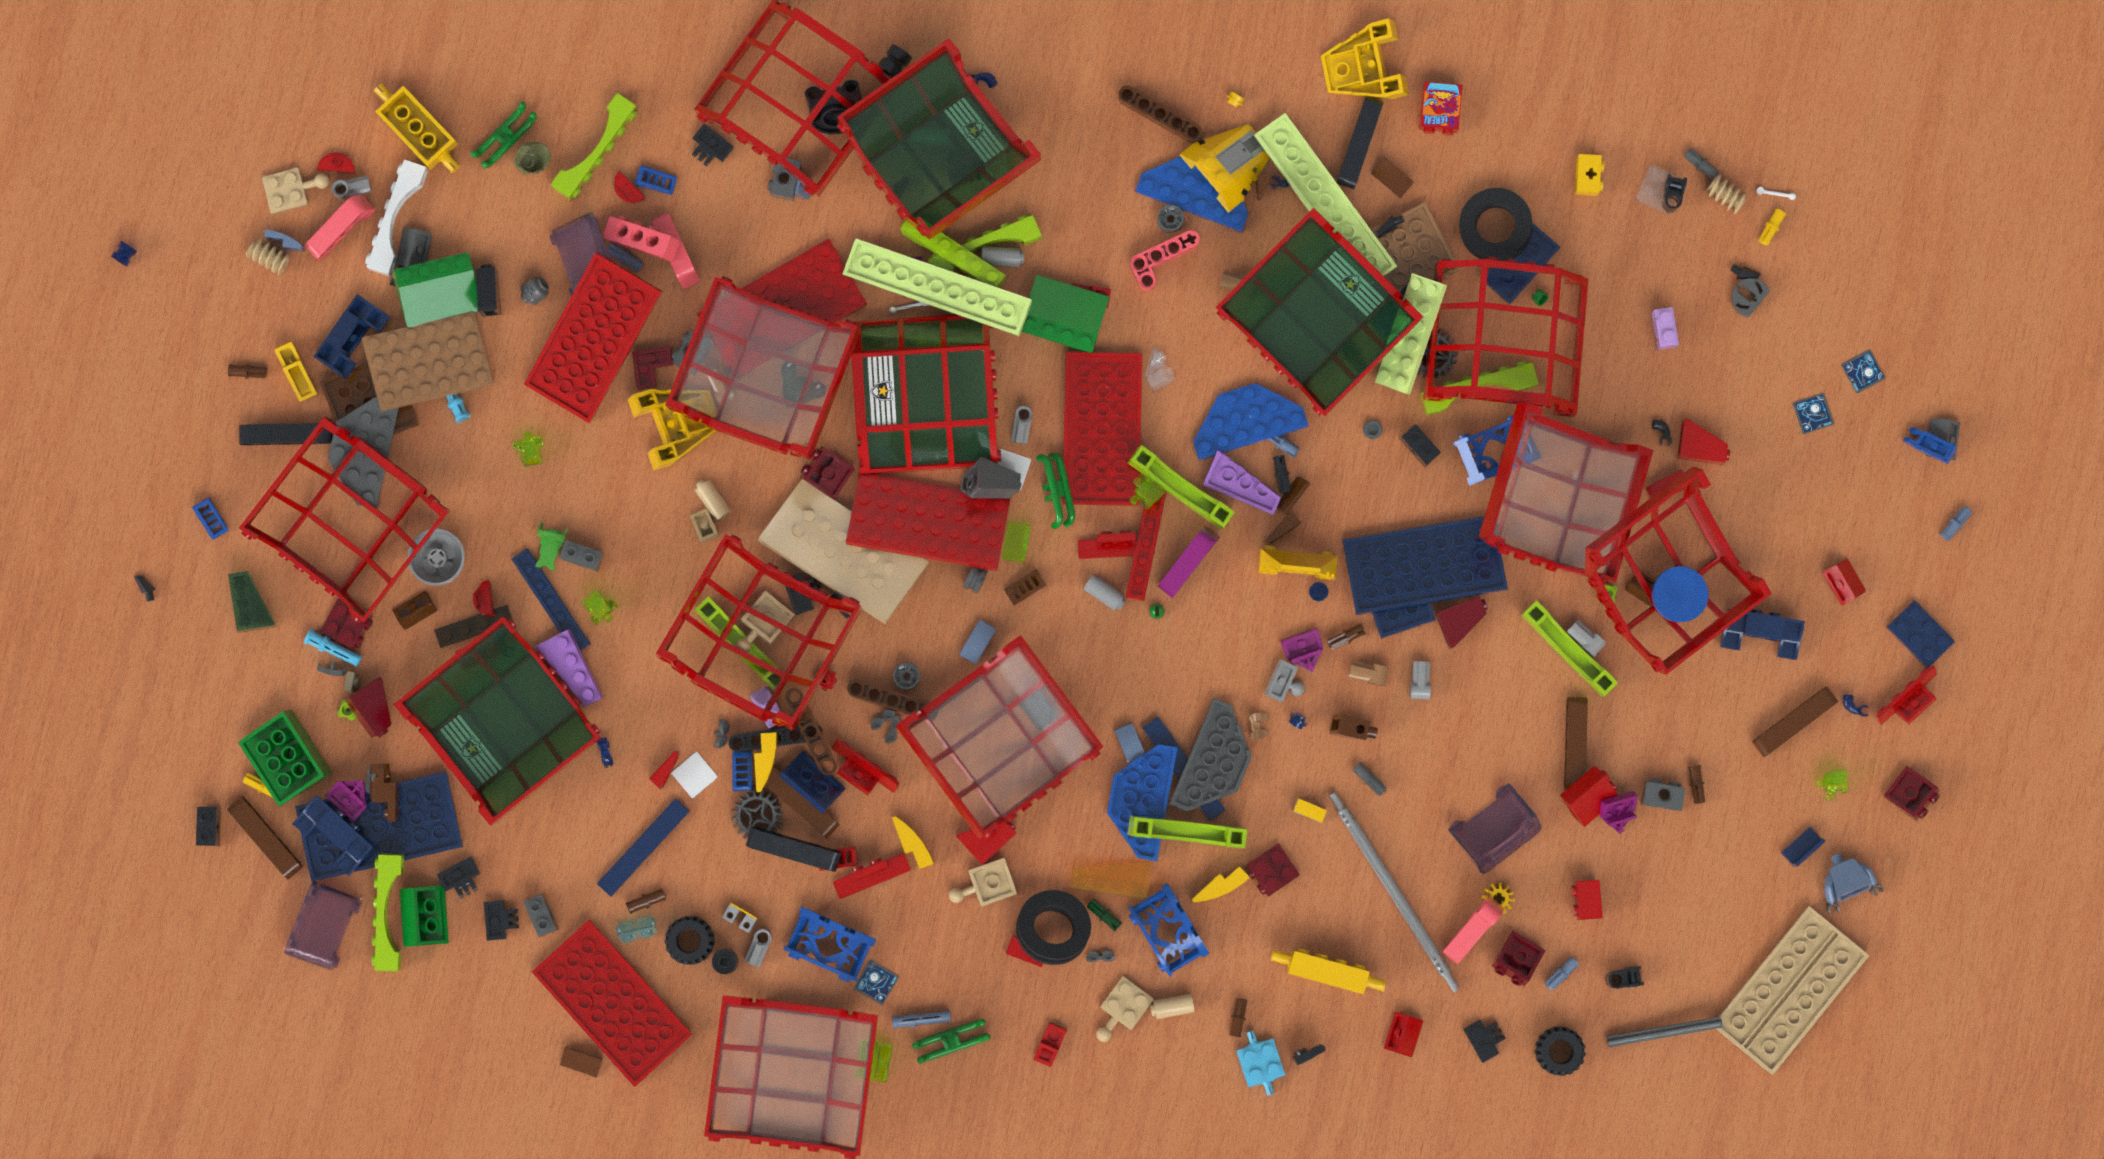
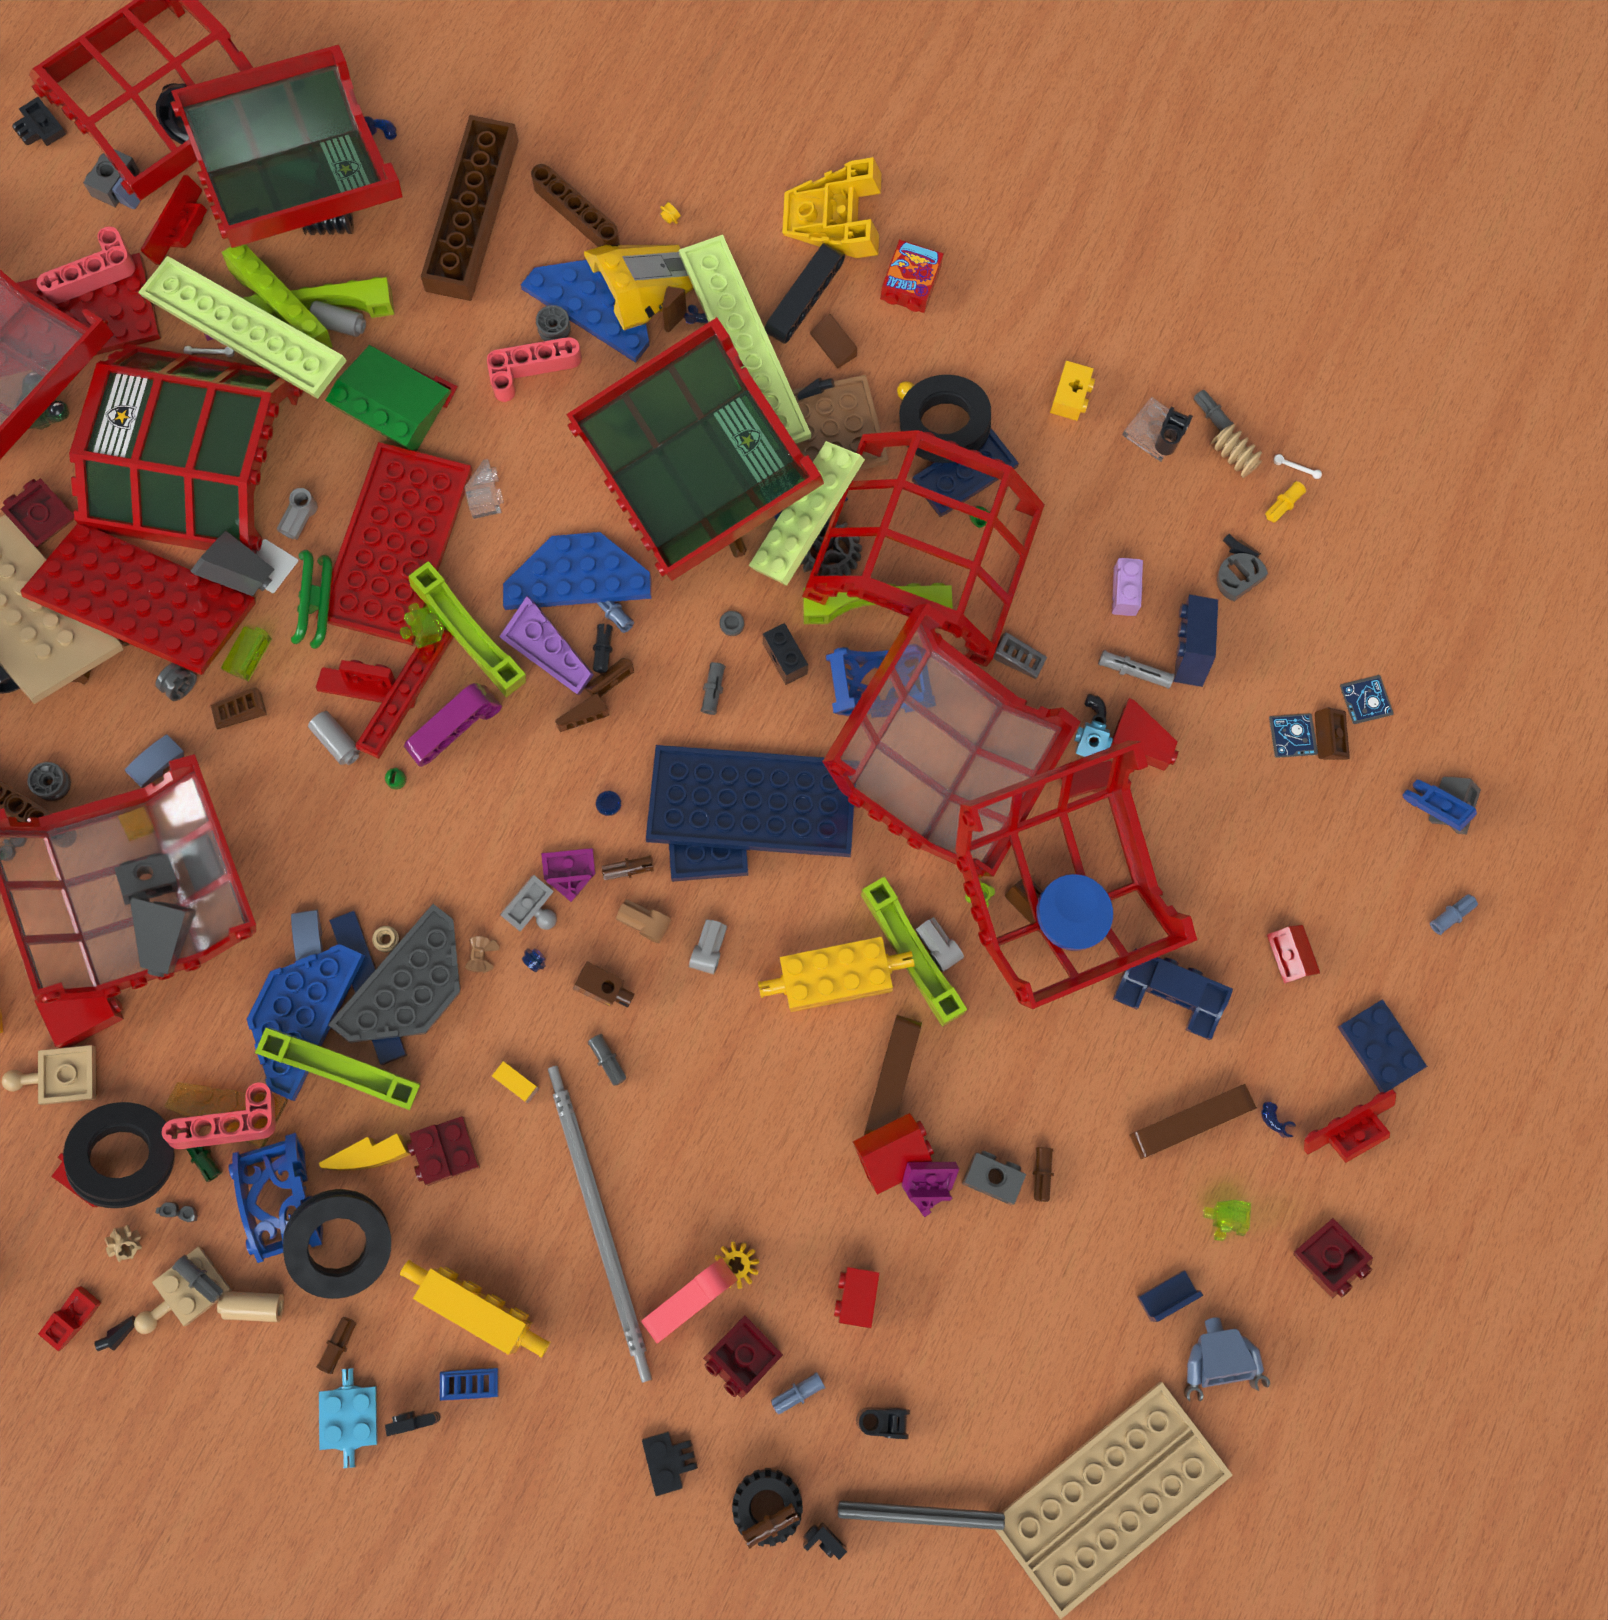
camera: 10 degrees right, 10 degrees down
yellow wedge [1258,546,1337,580] -> none
red panel [1384,1012,1423,1057] -> none
dark red slope [1435,596,1488,649] -> none
windscreen [1448,783,1542,874] -> none
none -> coral beam [37,226,135,304]
none -> black bar [94,1315,135,1352]
none -> tan gear [105,1225,142,1262]
none -> dark grey brick [114,853,179,905]
none -> clear yellow plate [118,807,154,842]
none -> dark grey slope [130,897,196,977]
none -> red bracket [141,175,207,265]
none -> coral beam [162,1082,276,1149]
none -> dark grey axle [172,1255,223,1303]
none -> black tyre [283,1189,392,1299]
none -> tan plate [372,926,399,952]
none -> reddish brown brick [421,115,518,301]
none -> blue slope [440,1368,498,1401]
none -> dark grey pin [701,662,726,715]
none -> reddish brown pin [741,1503,800,1549]
none -> yellow brick [758,937,915,1012]
none -> black bracket [803,1522,847,1560]
none -> yellow hinge [897,381,914,400]
none -> flat silver slope [993,632,1047,679]
none -> medium azure brick [1074,720,1113,757]
none -> light grey pin [1098,650,1174,689]
none -> dark blue wedge [1173,594,1218,687]
none -> reddish brown slope [1315,707,1350,760]

